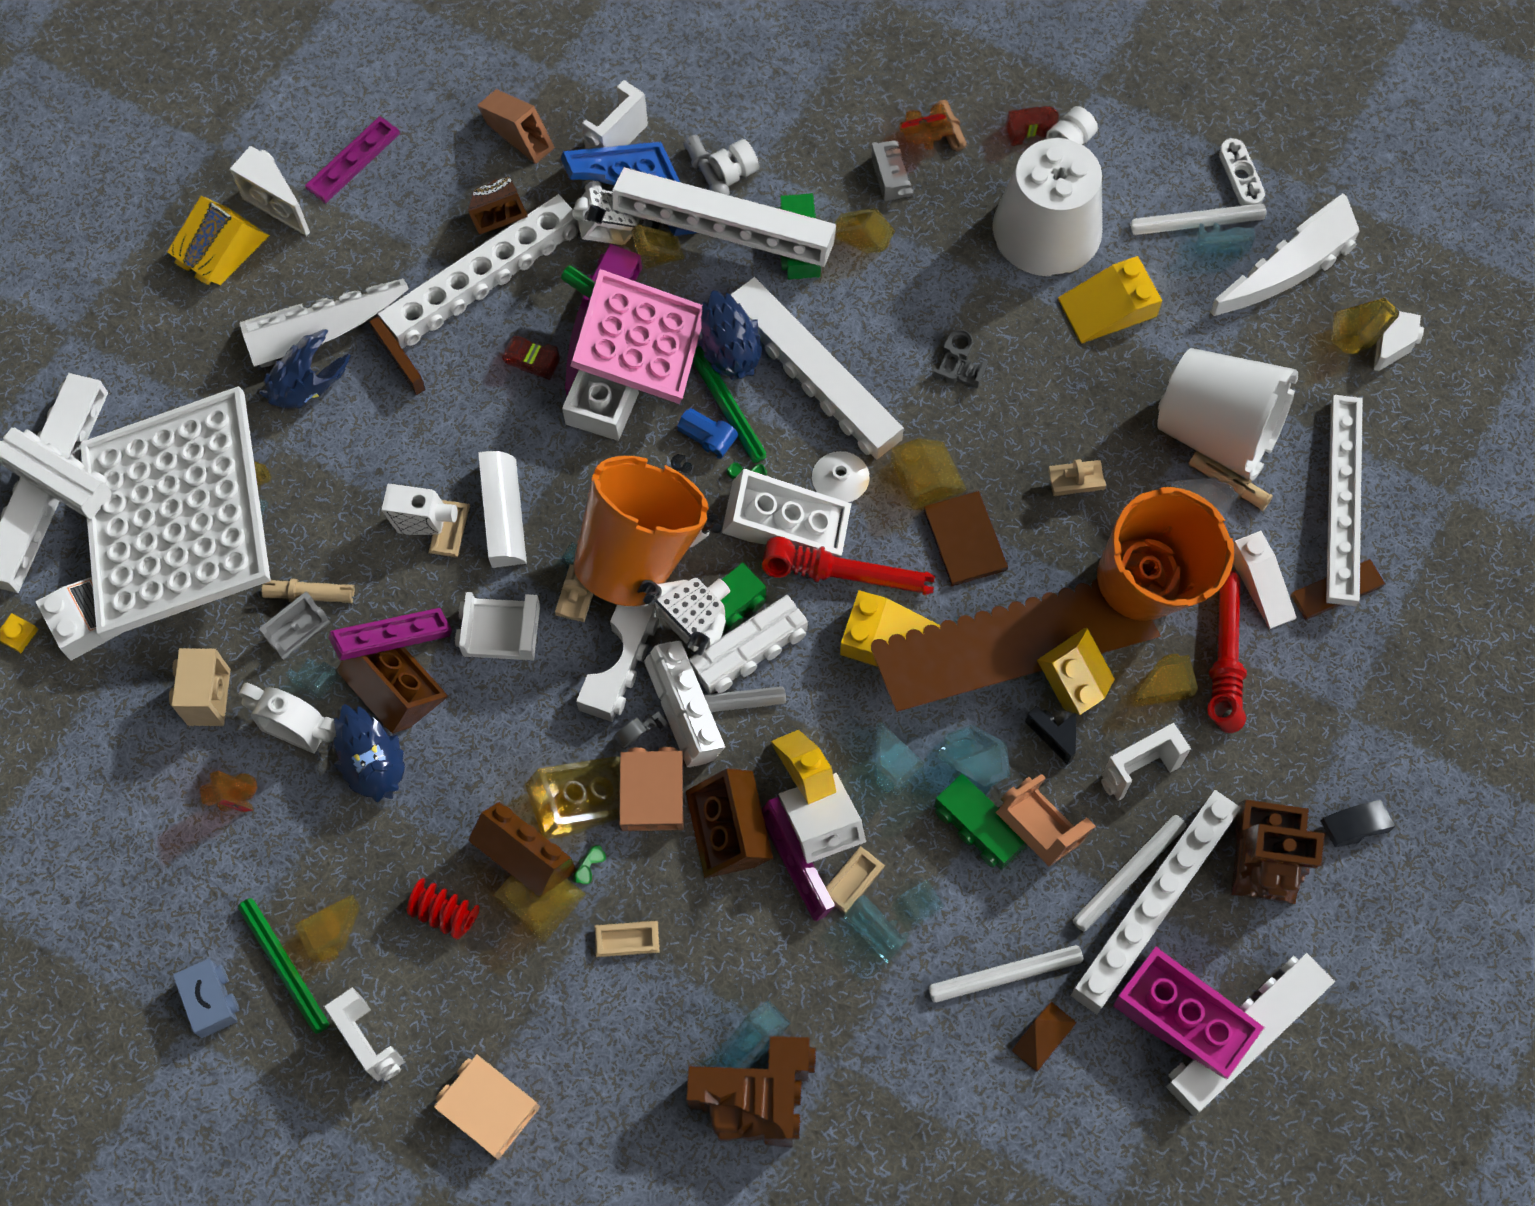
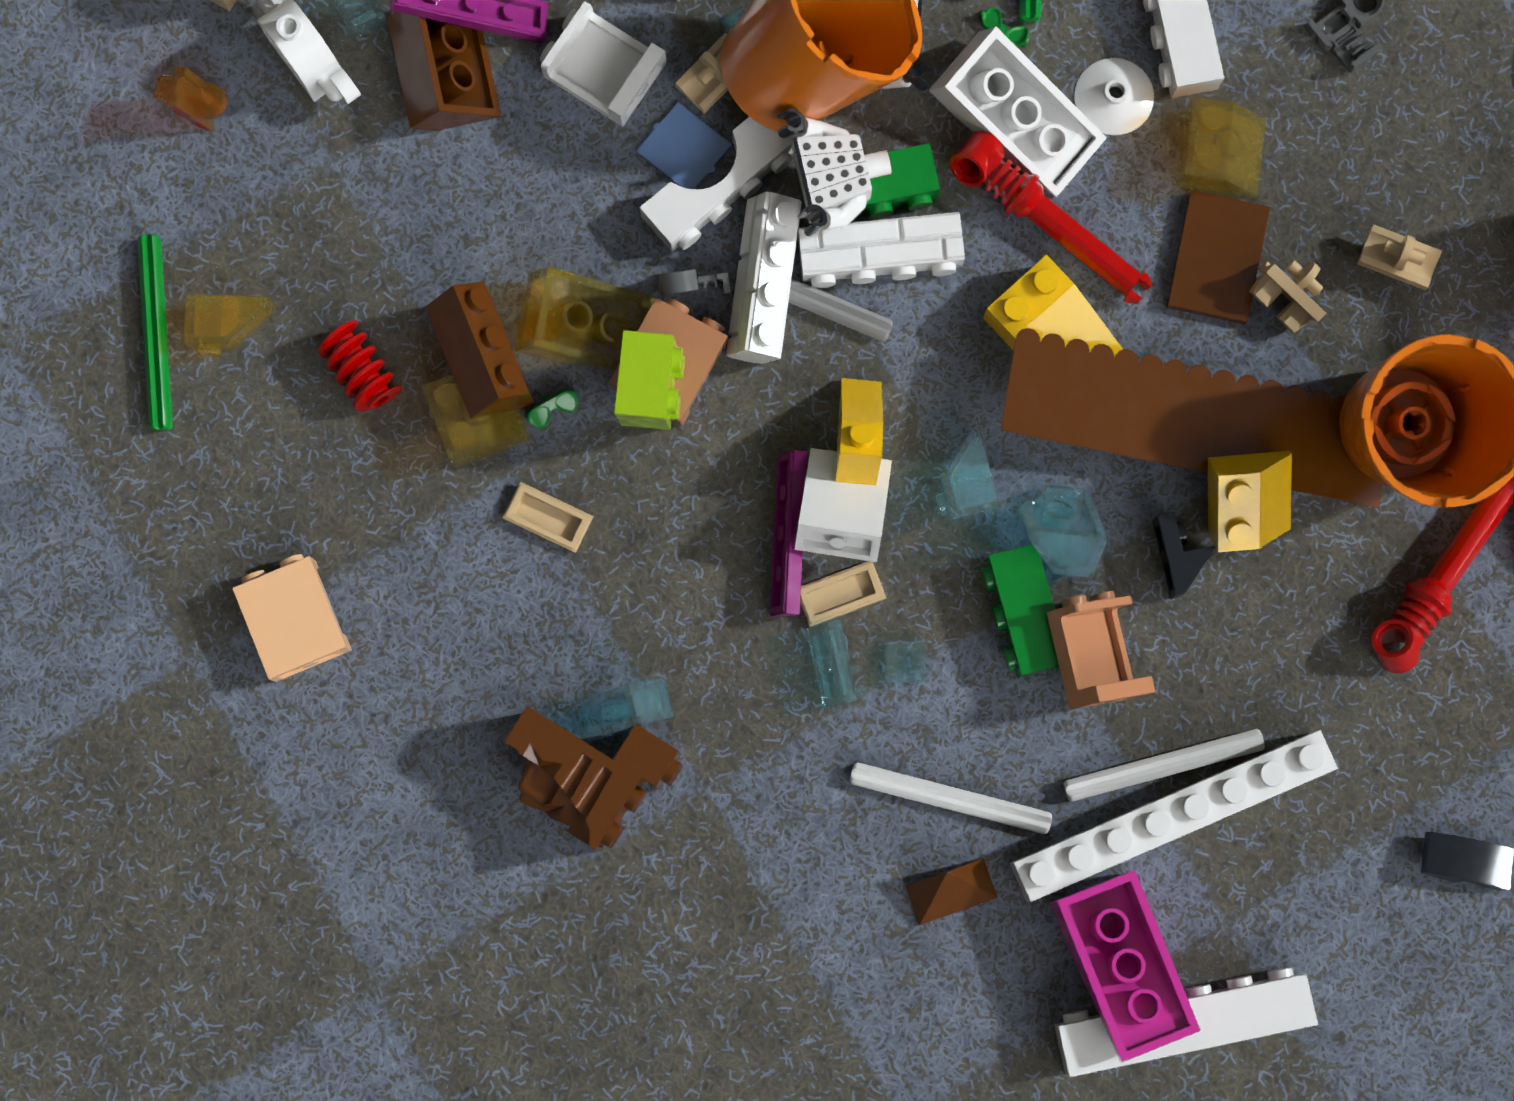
camera: 30 degrees right, 15 degrees up
sand blue brick [173,958,239,1038] -> none
white panel [324,987,405,1081] -> none
dark blue head [334,704,405,802] -> none
reddish brown slope [685,768,773,878] -> none
white panel [1101,723,1191,801] -> none
clear yellow slope [1133,654,1198,708] -> none
reddish brown brick [1231,800,1324,904] -> none
none -> lime brick [614,330,685,430]
none -> medium blue piece [636,102,732,189]
none -> tan hips [1249,260,1326,333]

